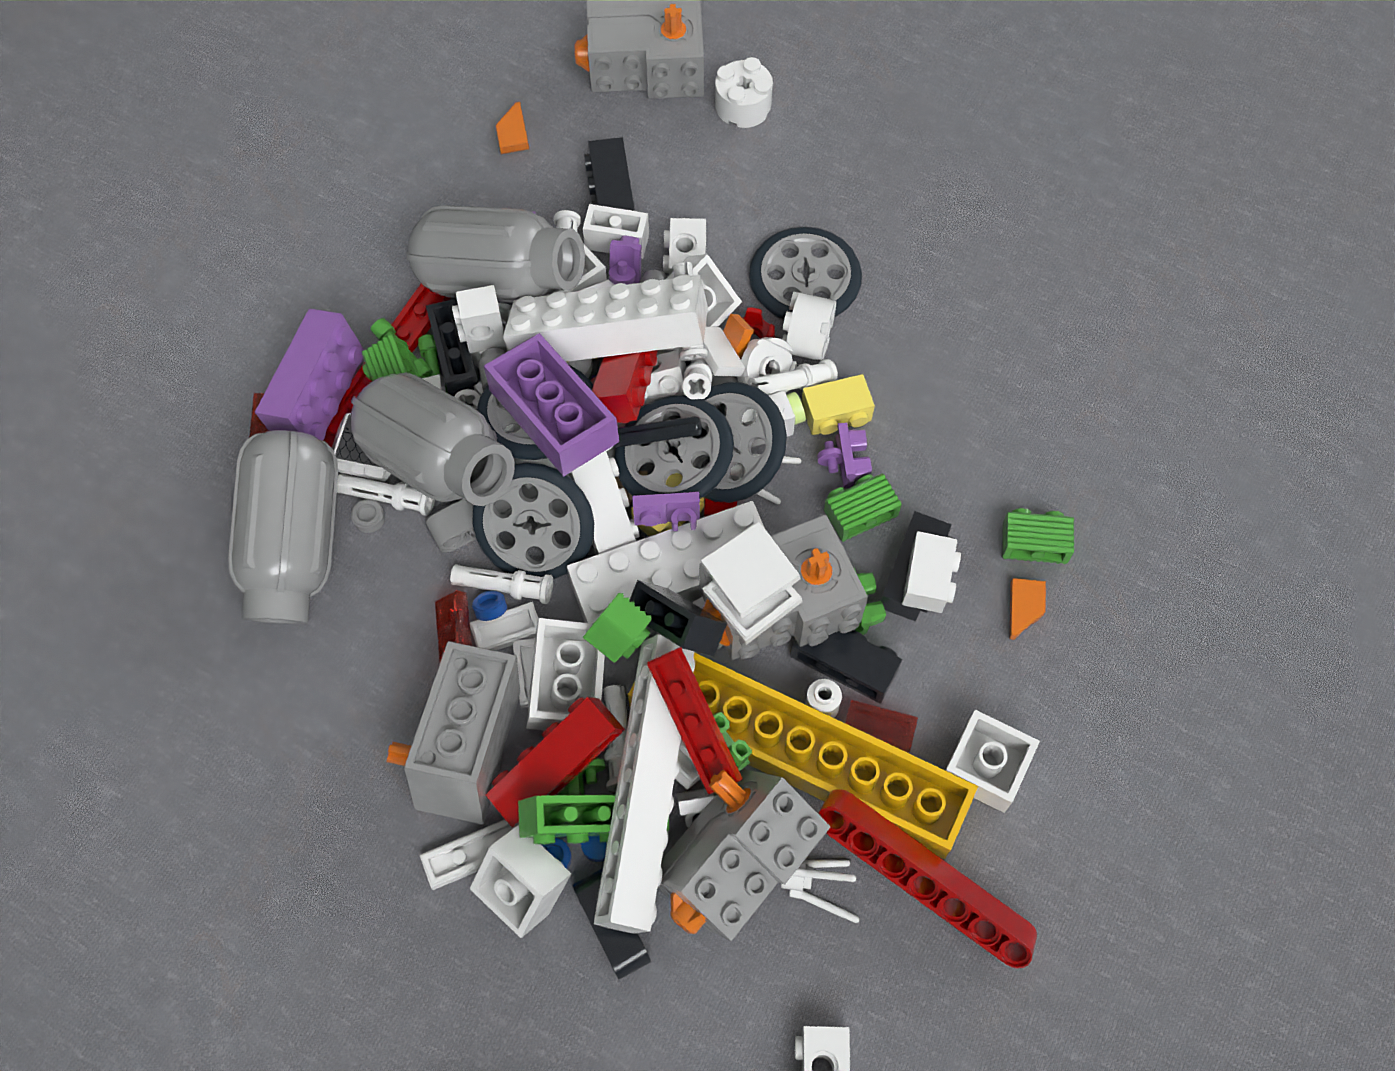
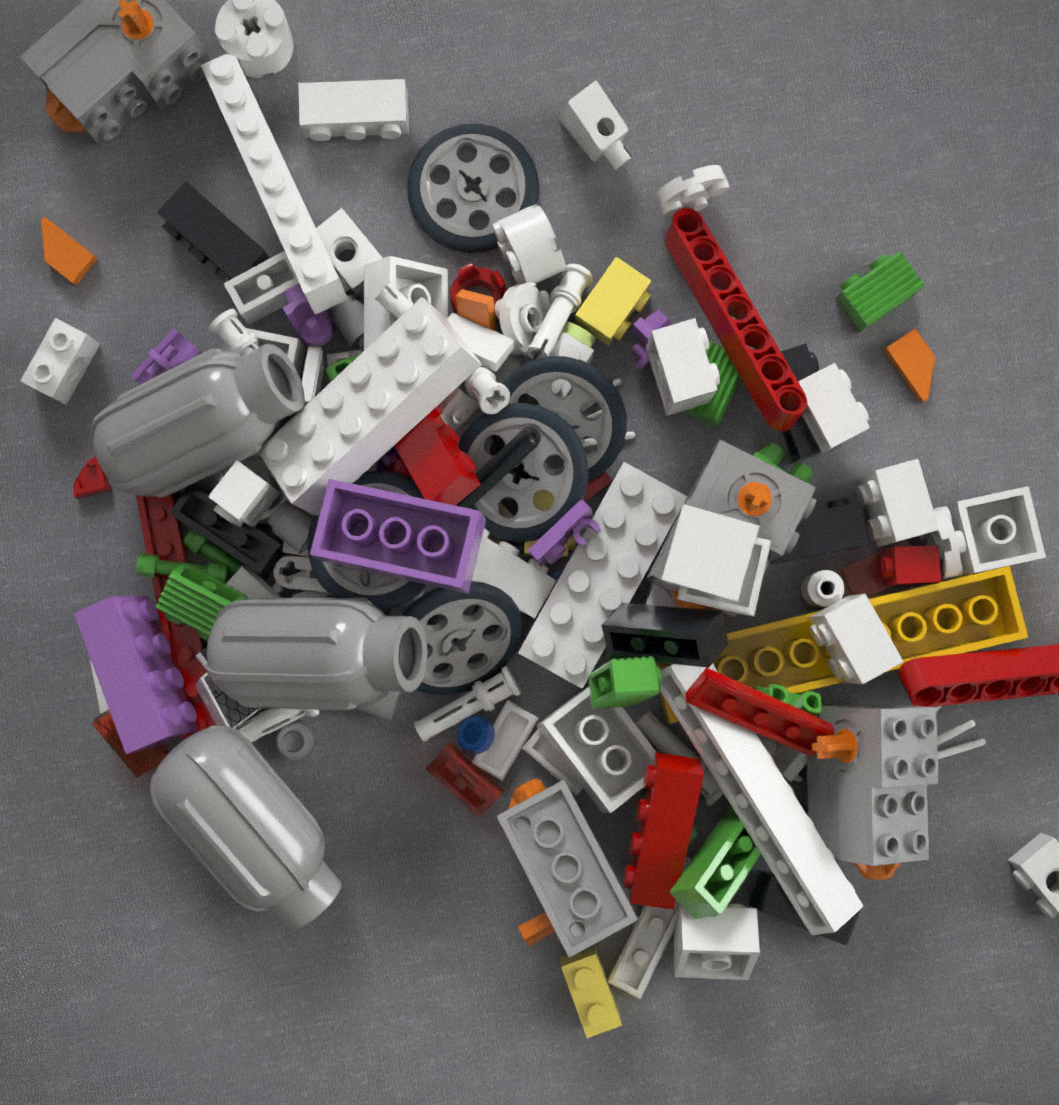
camera: 40 degrees left, 20 degrees up
none -> white brick [20,318,100,405]
none -> red tile [73,457,112,499]
none -> white brick [201,53,349,315]
none -> white brick [298,79,409,141]
none -> white torso [559,80,632,171]
none -> light yellow brick [560,944,622,1038]
none -> white brick [645,318,721,416]
none -> white plate [656,165,730,217]
none -> red beam [664,208,807,431]
none -> white brick [809,593,903,684]
none -> white brick [856,459,939,547]
none -> red brick [881,545,941,586]
none -> white plate [920,506,966,580]

